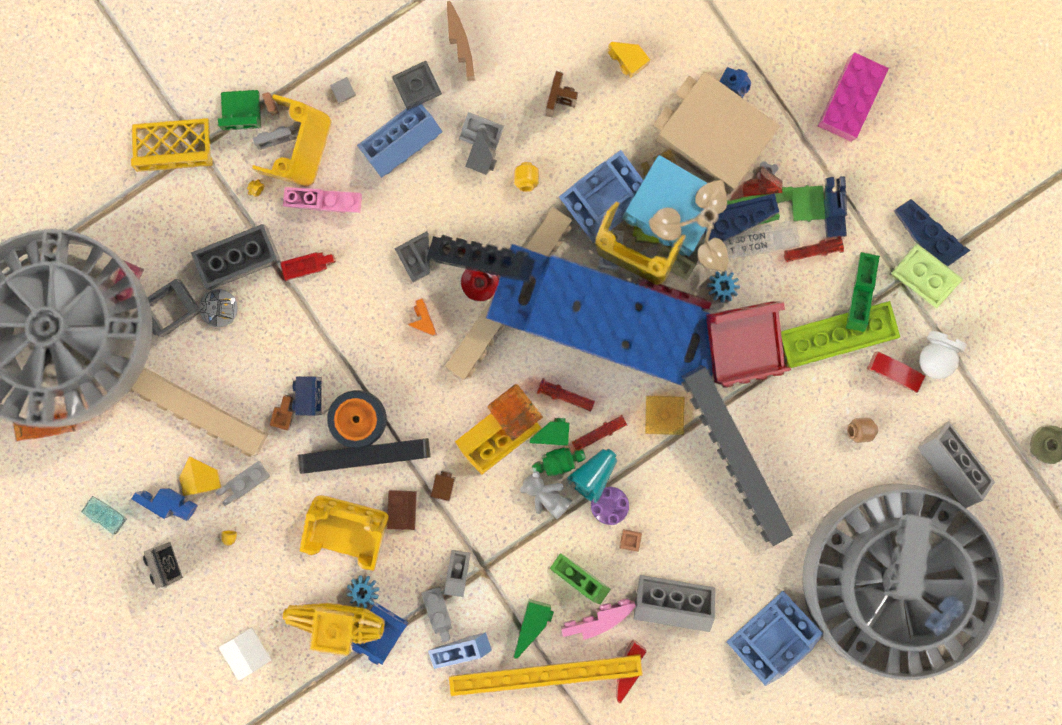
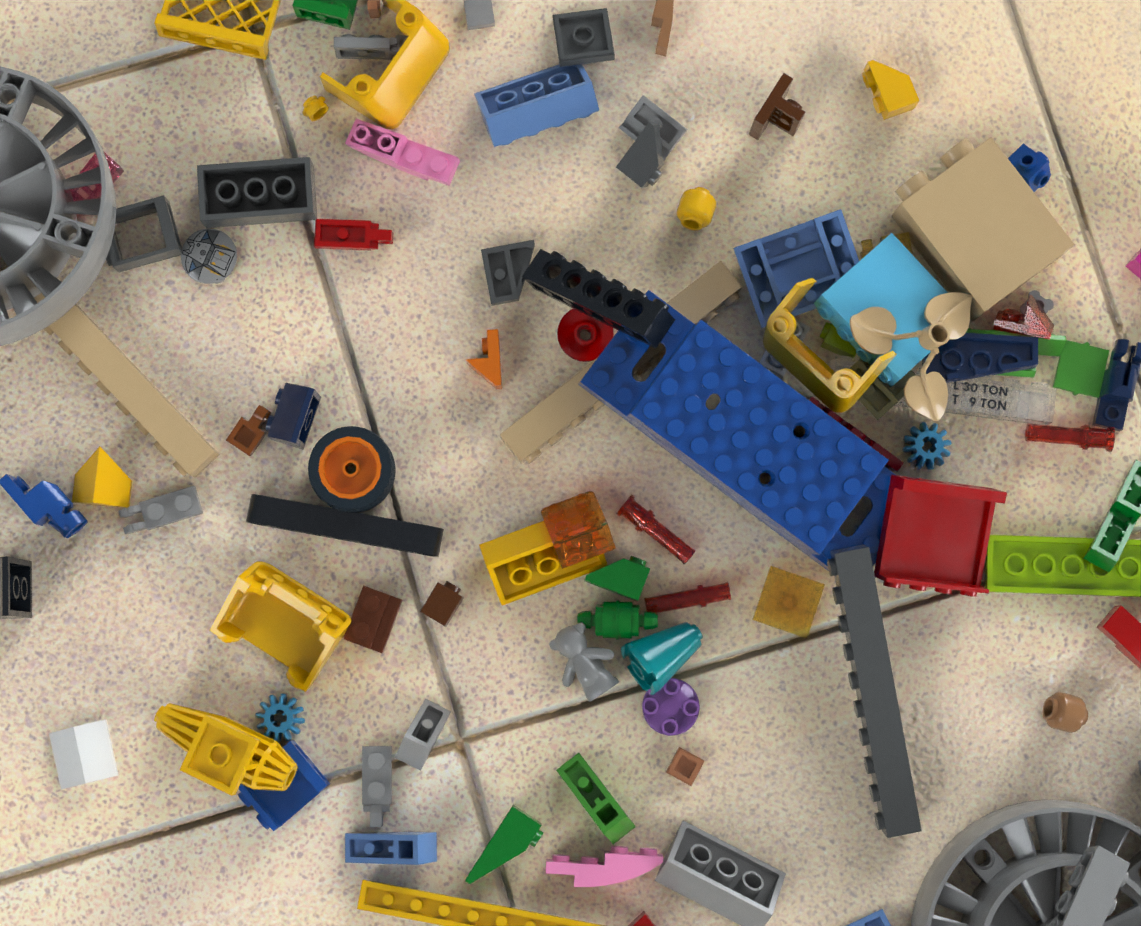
camera: 20 degrees right, 5 degrees down
yellow hinge [221,530,237,546] -> none

